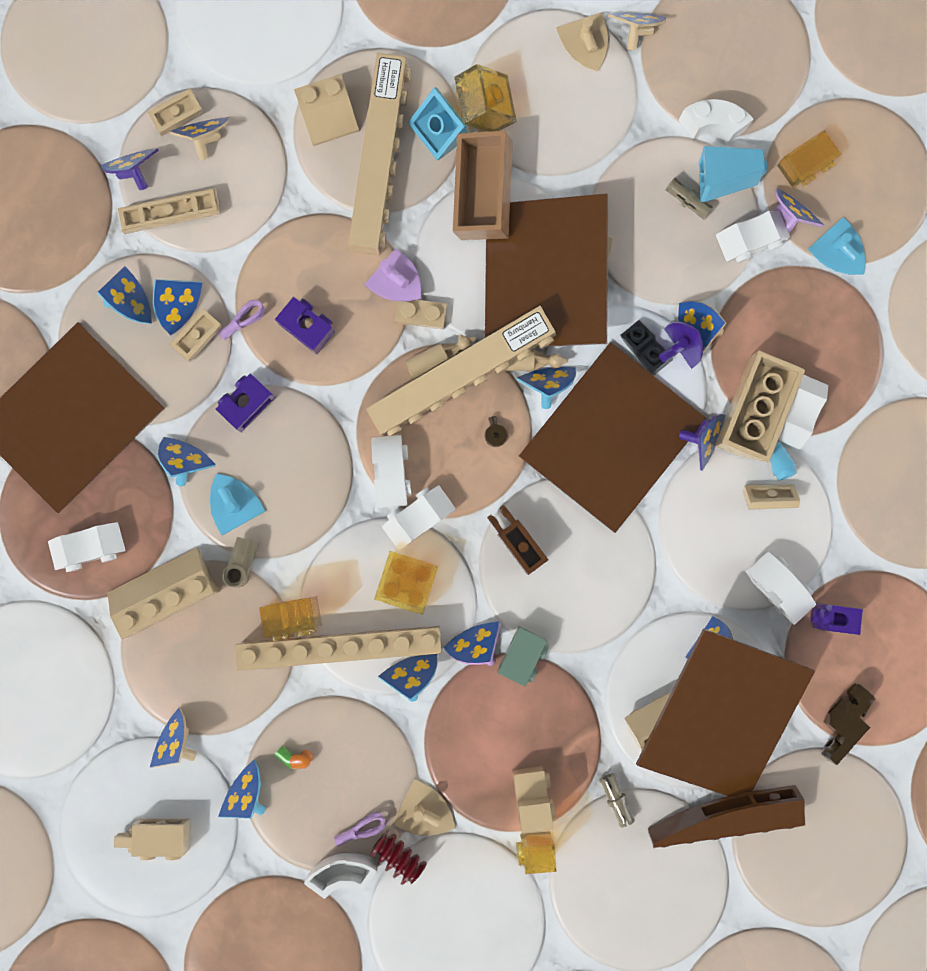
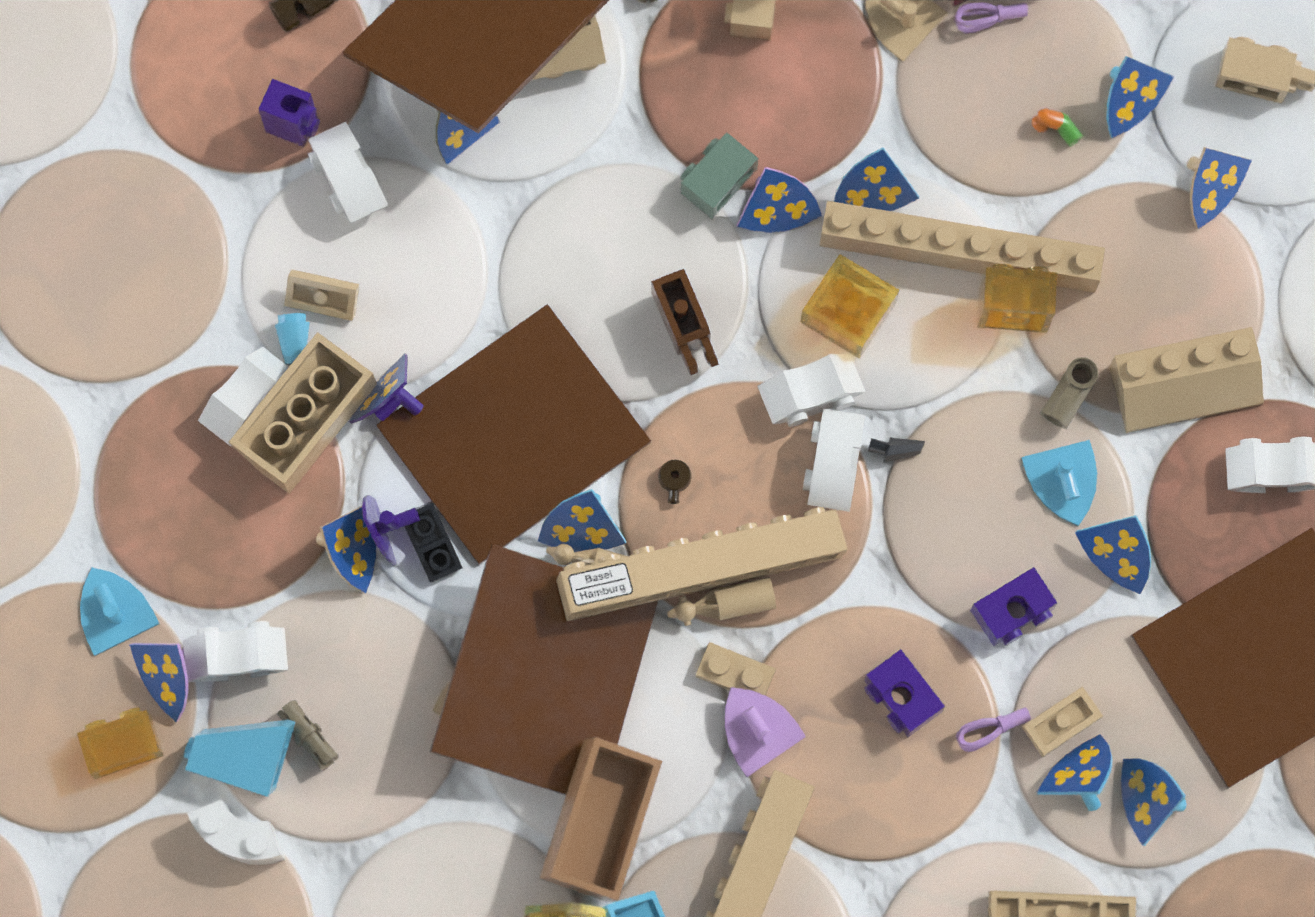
camera: 160 degrees left, 10 degrees down
none -> black bar [868,437,925,463]

